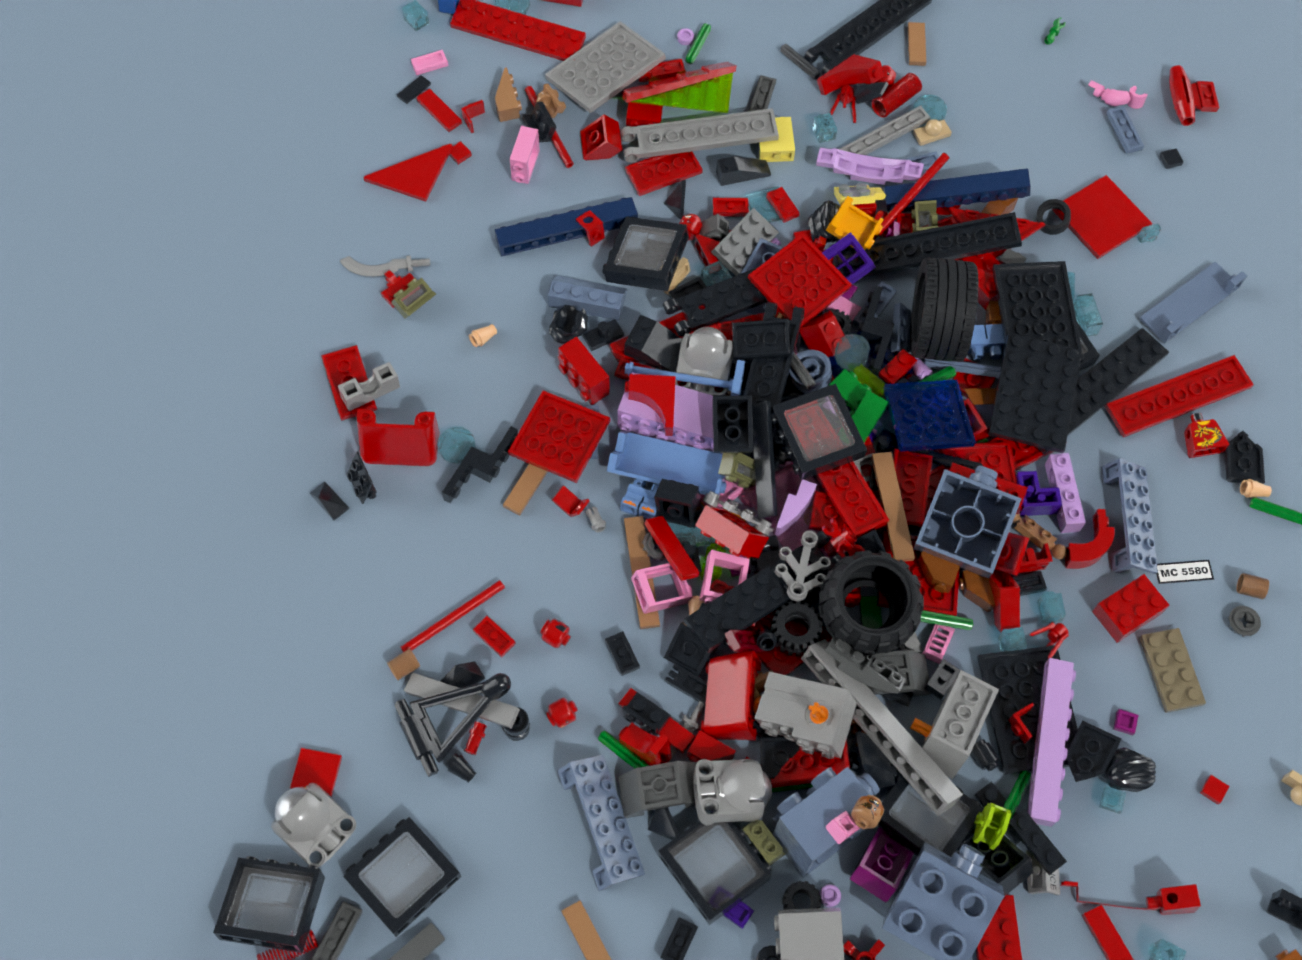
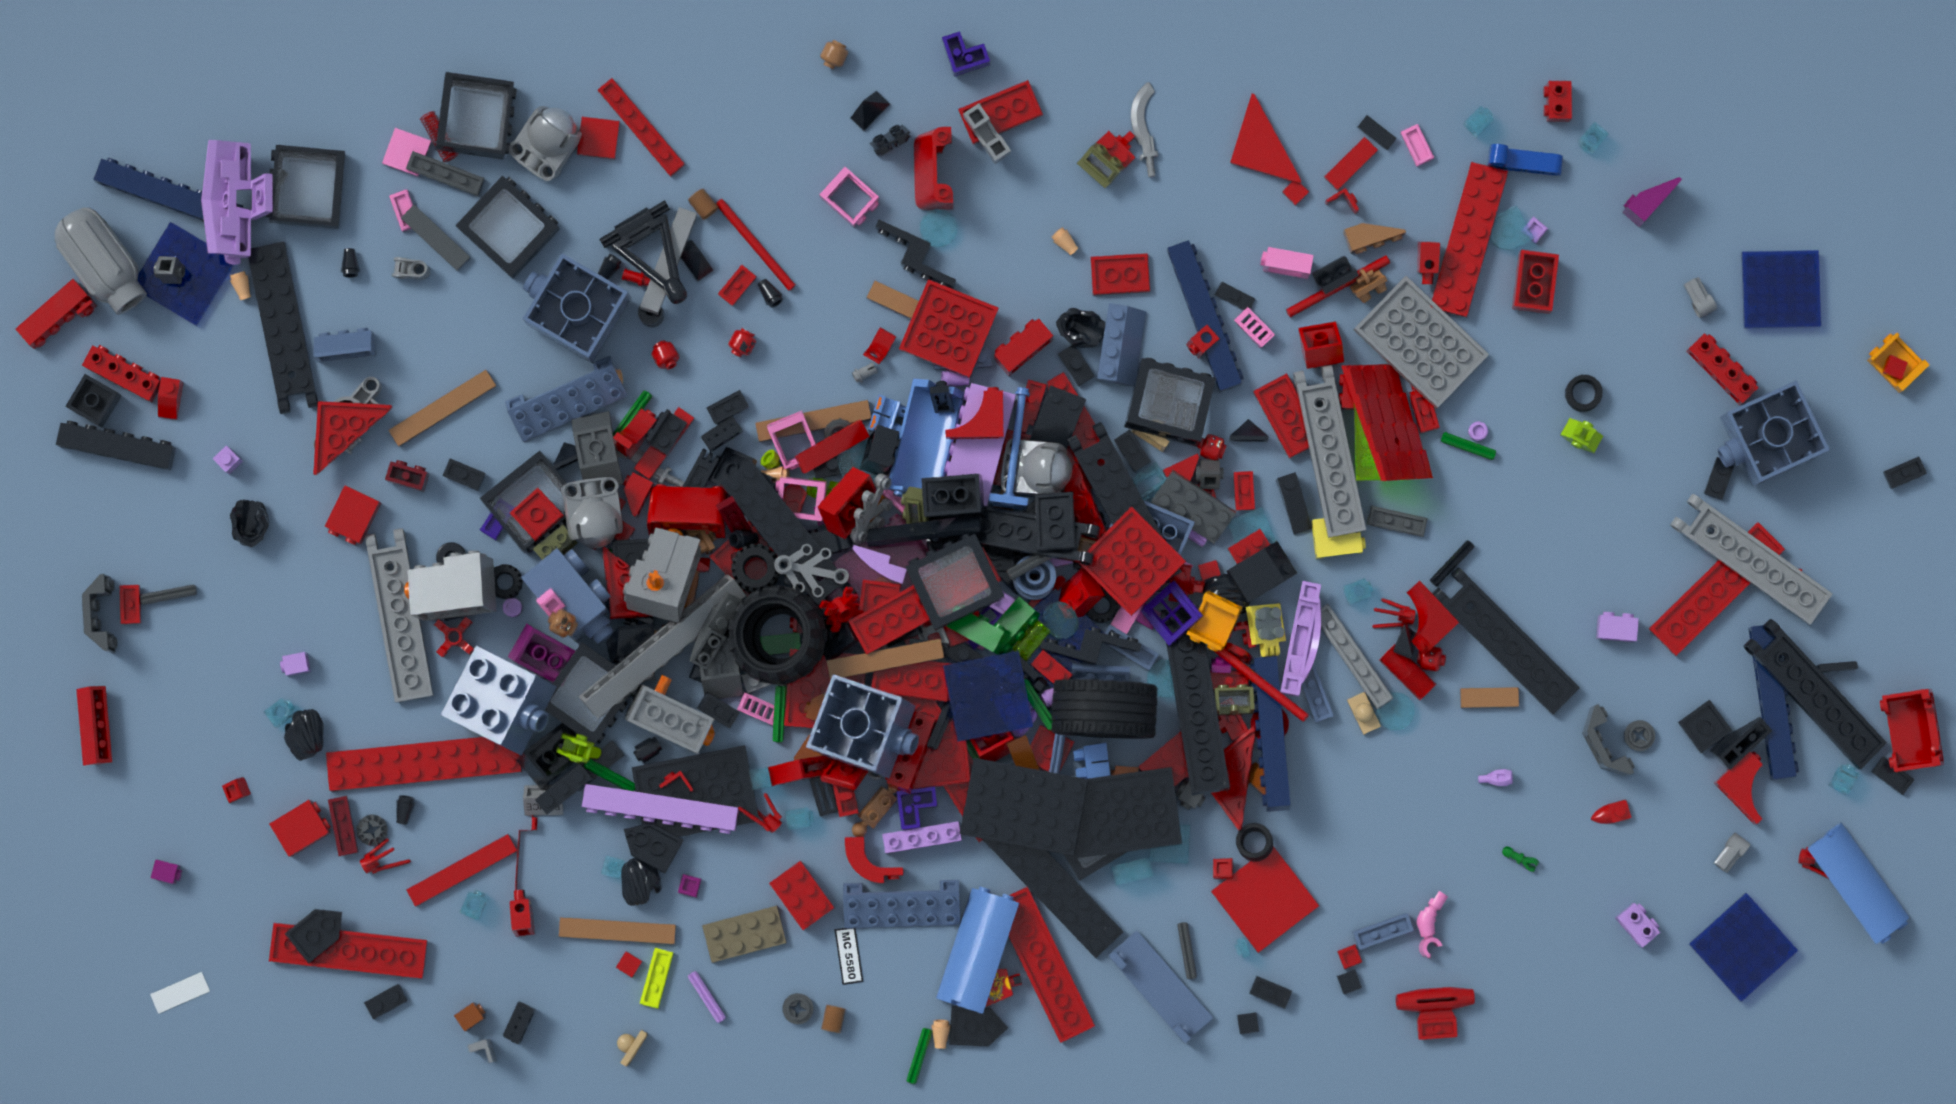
camera: 90 degrees right, 20 degrees up
none -> red tile [510,488,564,542]
none -> sand blue brick [523,253,631,363]
none -> medium nougat tile [559,917,676,944]
none -> red tile [598,78,685,177]
none -> neon yellow tile [640,948,674,1009]
none -> lavender axle [688,971,726,1023]
none -> black bracket [701,416,743,452]
none -> black cone [758,279,783,308]
none -> lime tile [760,449,781,470]
none -> bright pink window [819,167,879,227]
none -> medium nougat head [820,40,848,69]
none -> black tile [930,381,954,413]
none -> medium blue cylinder [936,886,1019,1014]
none -> lavender cone [941,370,969,387]
none -> dark purple brick [942,31,990,77]
none -> red tile [1091,253,1150,295]
none -> clear light blue tile [1147,659,1174,698]
none -> dark grey axle [1177,922,1197,979]
none -> red tile [1213,858,1233,879]
none -> black piece [1215,281,1255,310]
none -> black slope [1226,541,1297,604]
none -> bright pink slope [1234,307,1275,348]
none -> black tile [1237,1012,1259,1034]
none -> black plate [1249,976,1292,1009]
none -> red tile [1337,944,1362,969]
none -> red torso [1417,242,1440,284]
none -> lavender piece [1478,769,1513,786]

